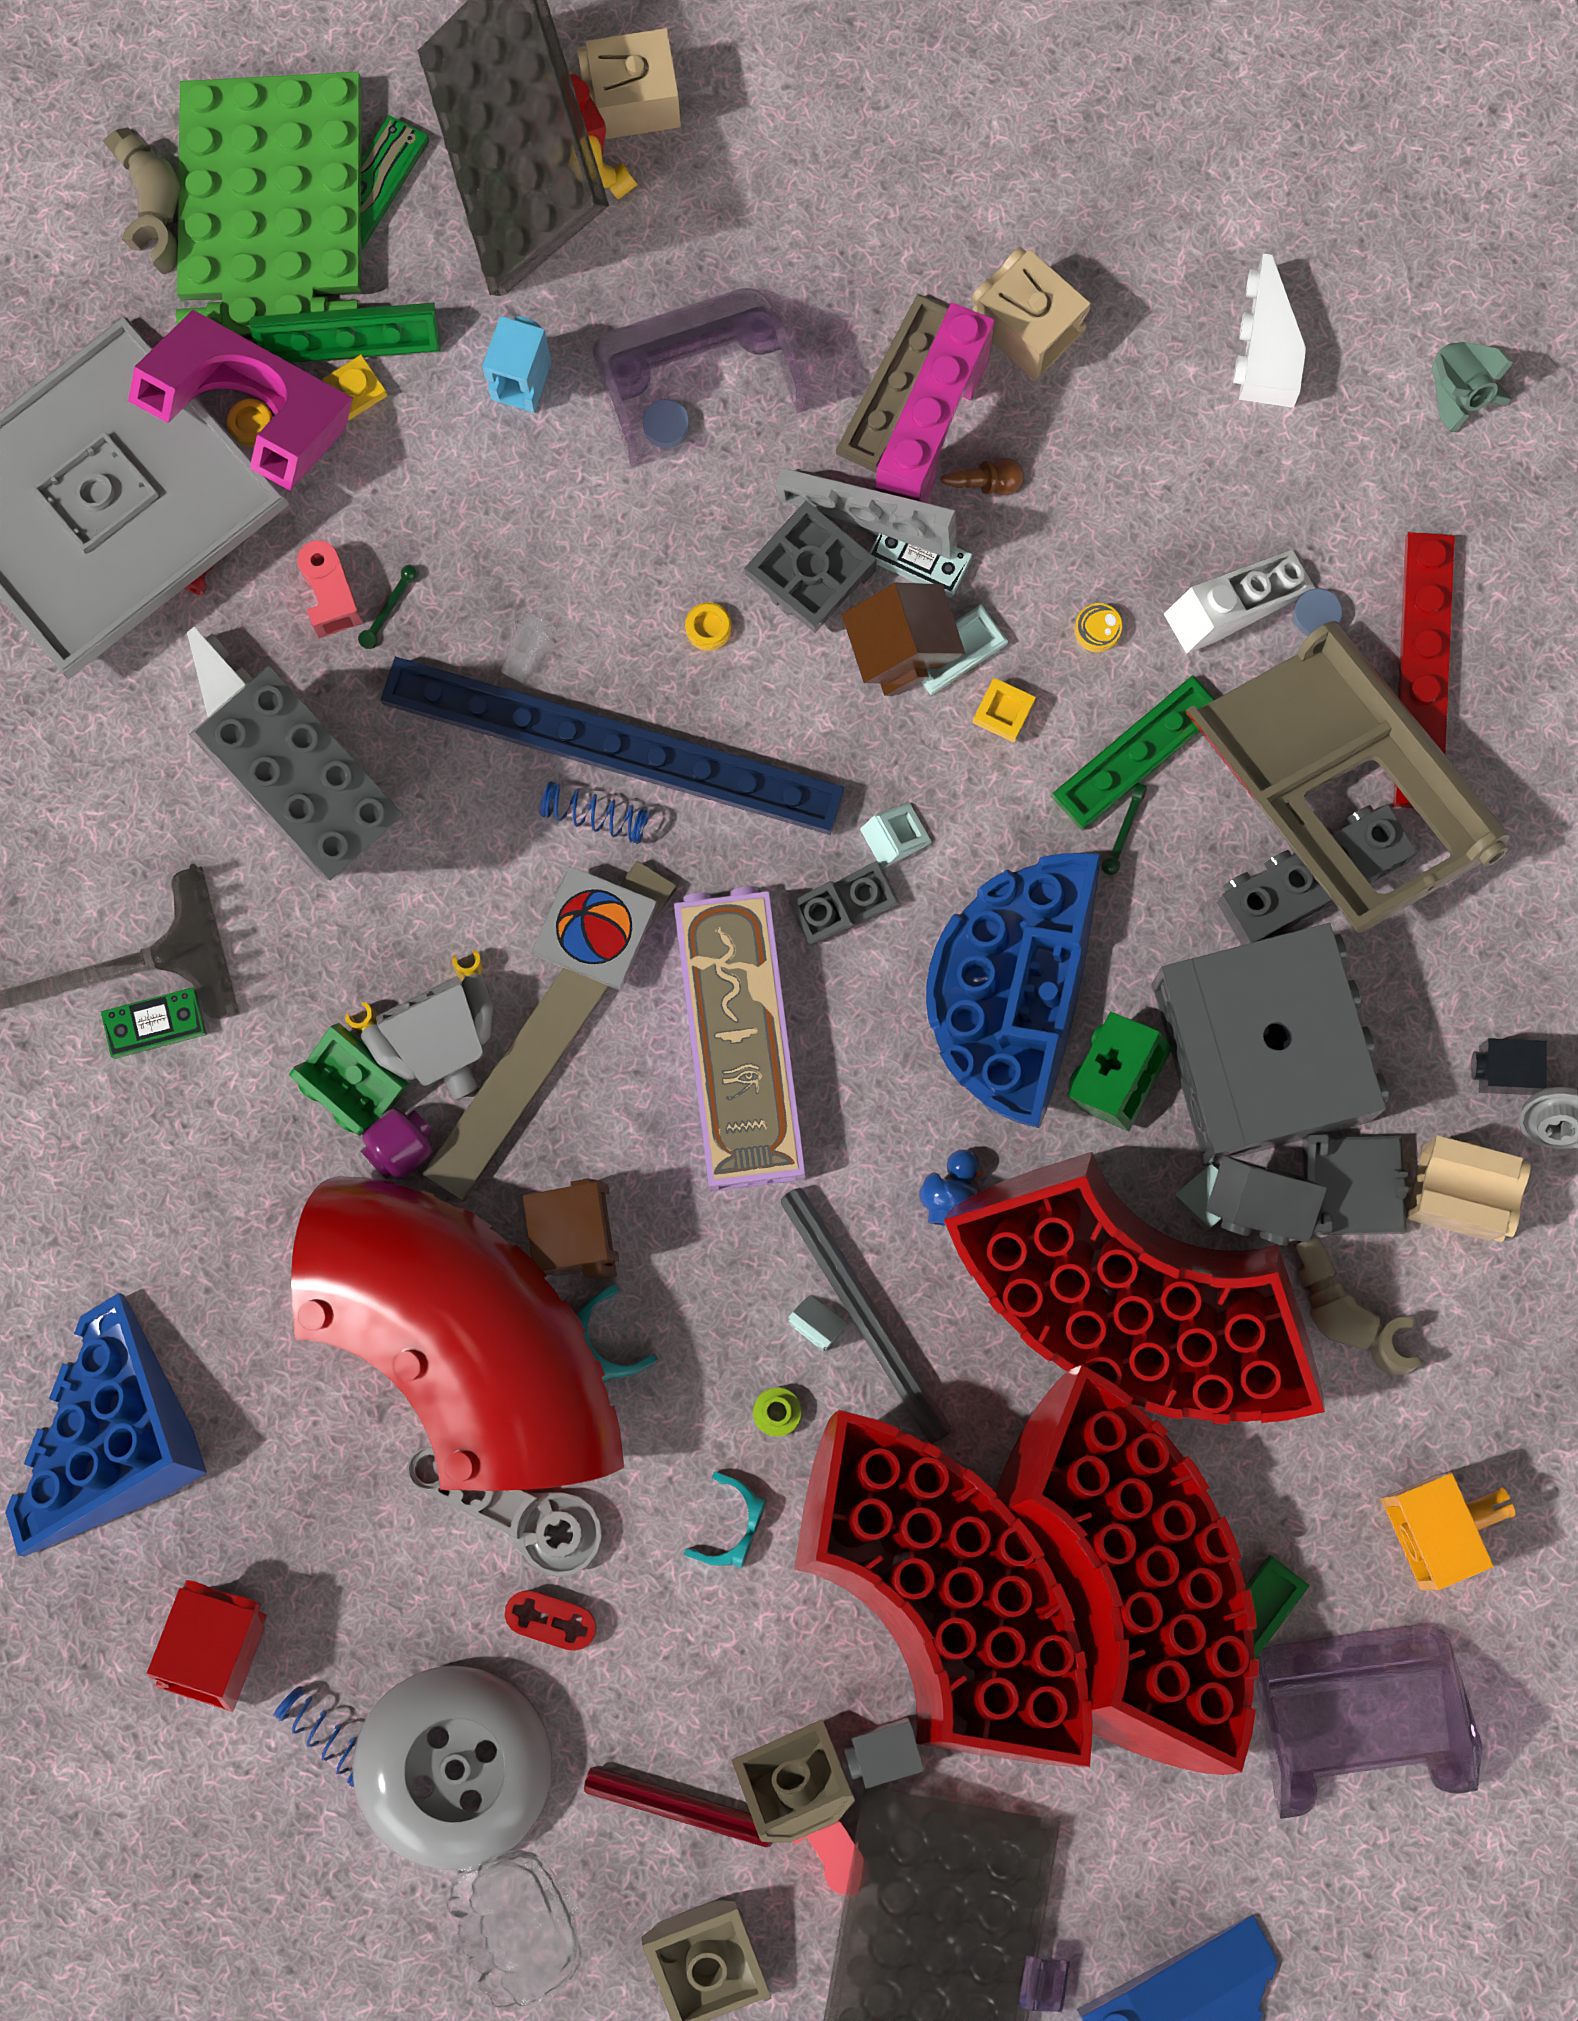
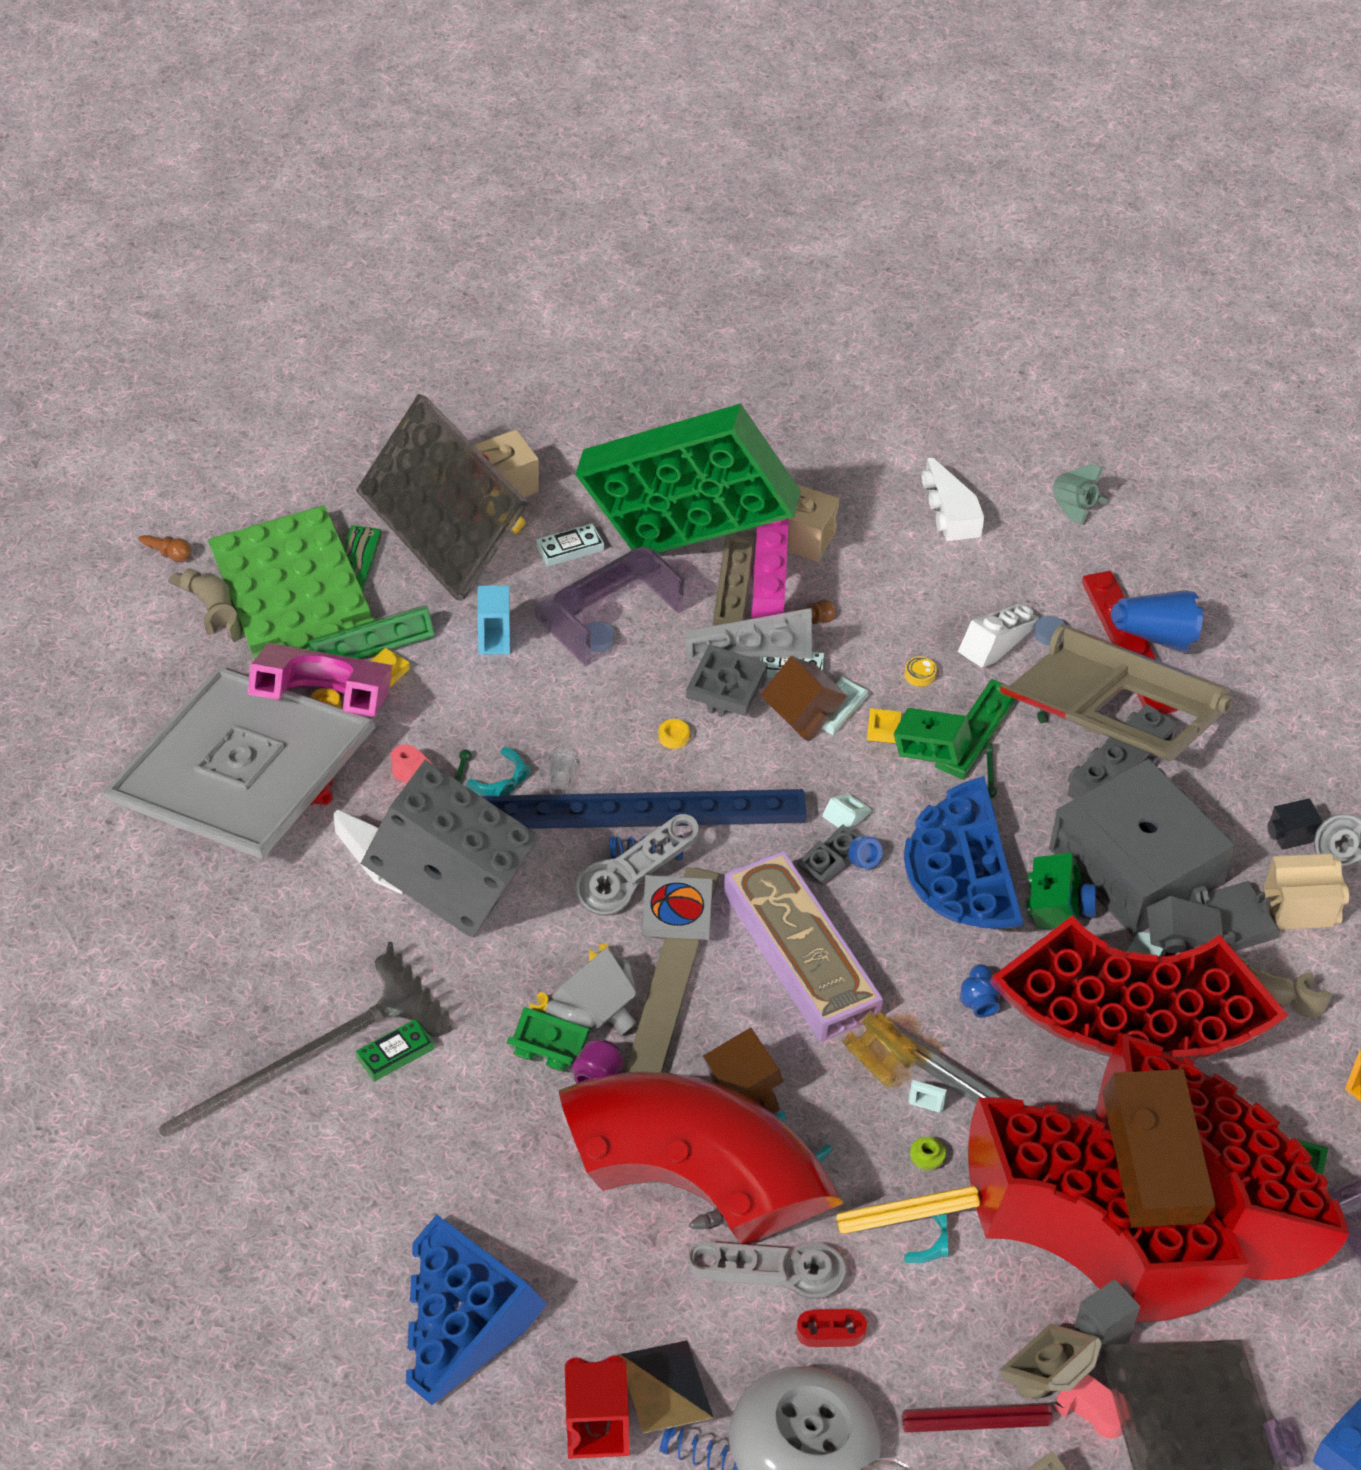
camera: 25 degrees left, 30 degrees down
none -> dark orange bar [138,535,192,563]
none -> teal cap [466,746,531,796]
none -> light aqua tile [536,523,604,567]
none -> green brick [575,403,801,557]
none -> light grey beam [576,814,699,915]
none -> sticker [618,1340,714,1433]
none -> yellow axle [836,1185,980,1234]
none -> clear yellow brick [842,1011,918,1088]
none -> blue tile [848,835,883,869]
none -> green brick [894,708,972,765]
none -> blue tile [1081,884,1095,918]
none -> reddish brown brick [1102,1069,1216,1227]
none -> blue cone [1111,590,1203,653]

